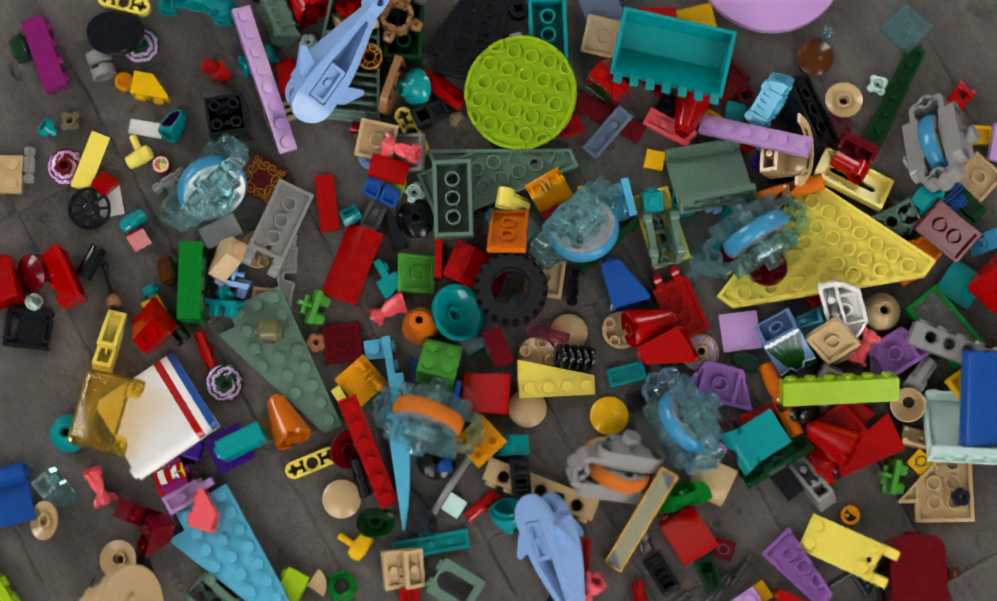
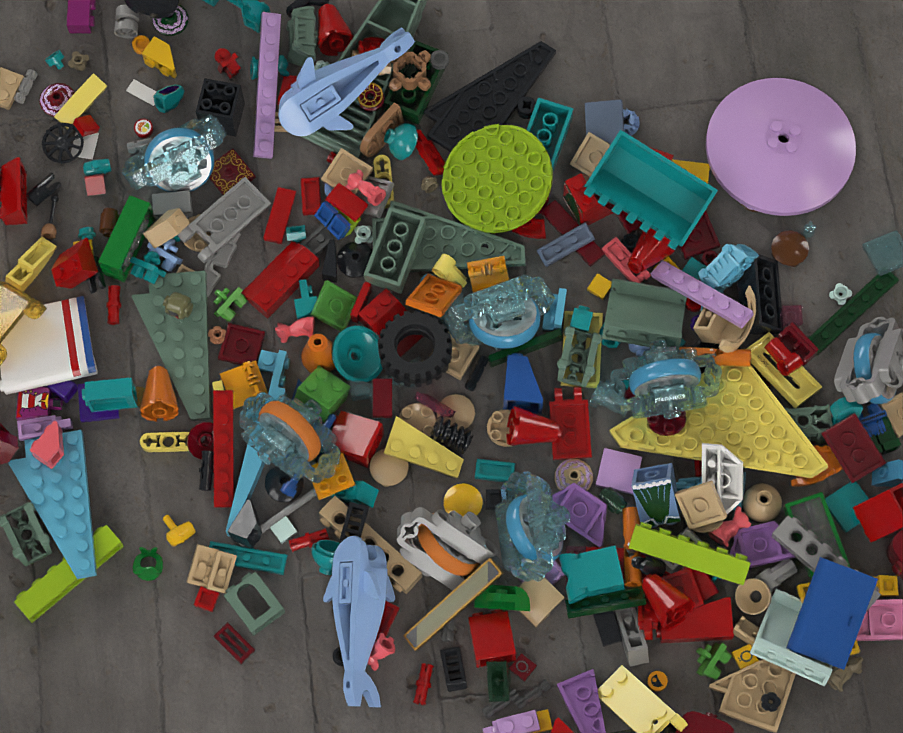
camera: 25 degrees right, 10 degrees down
light yellow piece [125,134,154,169] -> none
dish [205,364,244,402] -> none
tan tile [307,569,327,596] -> none
tan dish [322,480,361,519] -> none
dark green dish [356,508,395,538] -> none
black brick [410,99,451,130] -> none
red slope [637,326,701,364] -> none
tan dish [825,83,863,117] -> none
none -> red tile [301,177,321,216]

